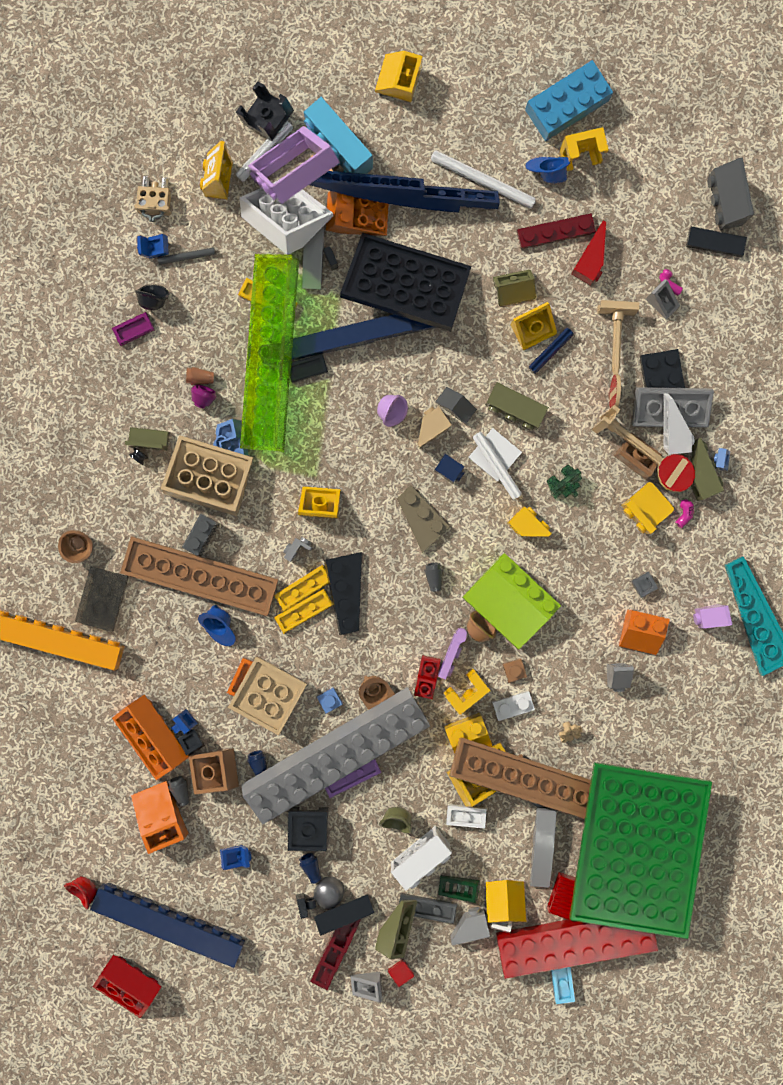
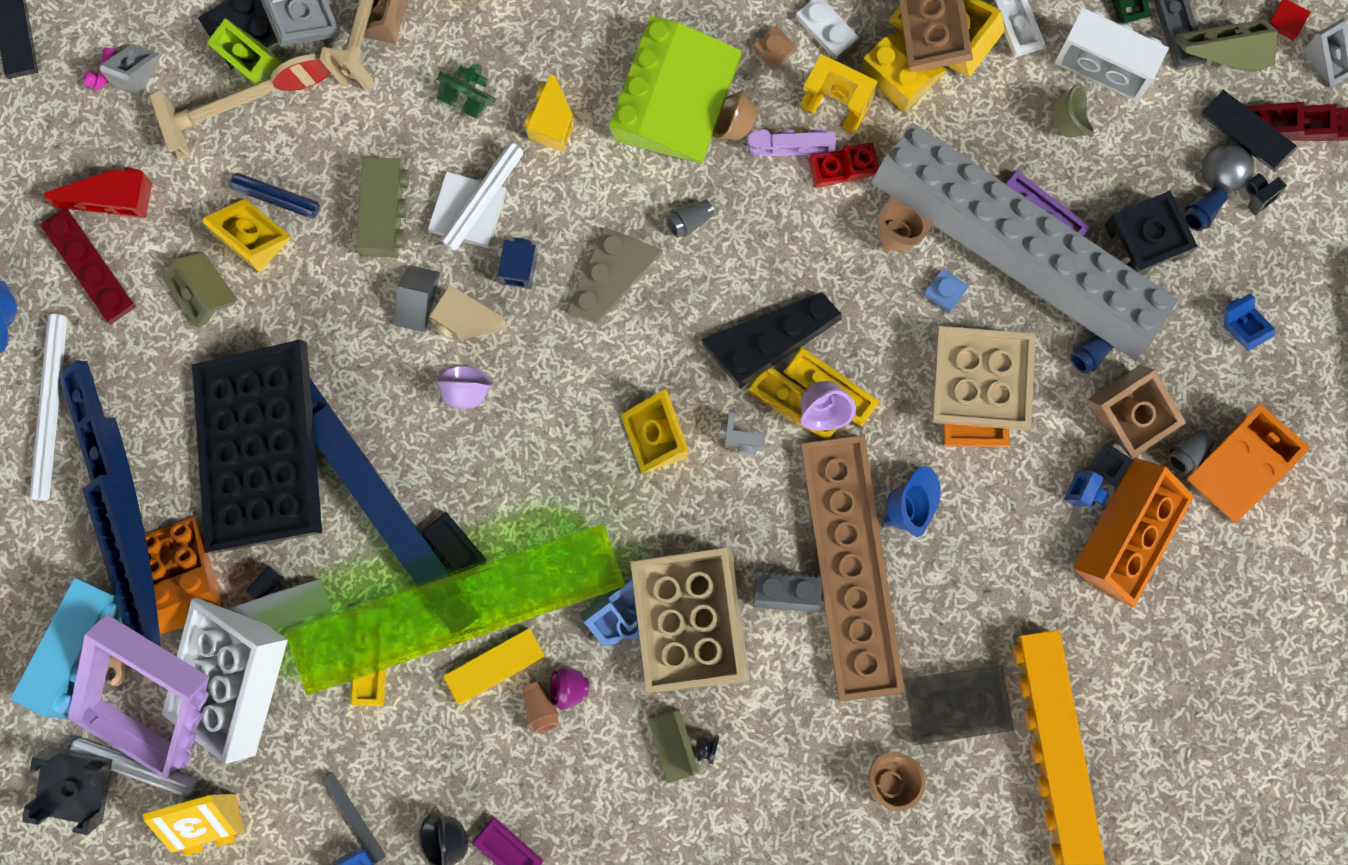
camera: 110 degrees left, 10 degrees down
none -> lime slope [207,18,284,83]
none -> yellow tile [443,628,546,706]
none -> lavender helmet [800,381,856,430]

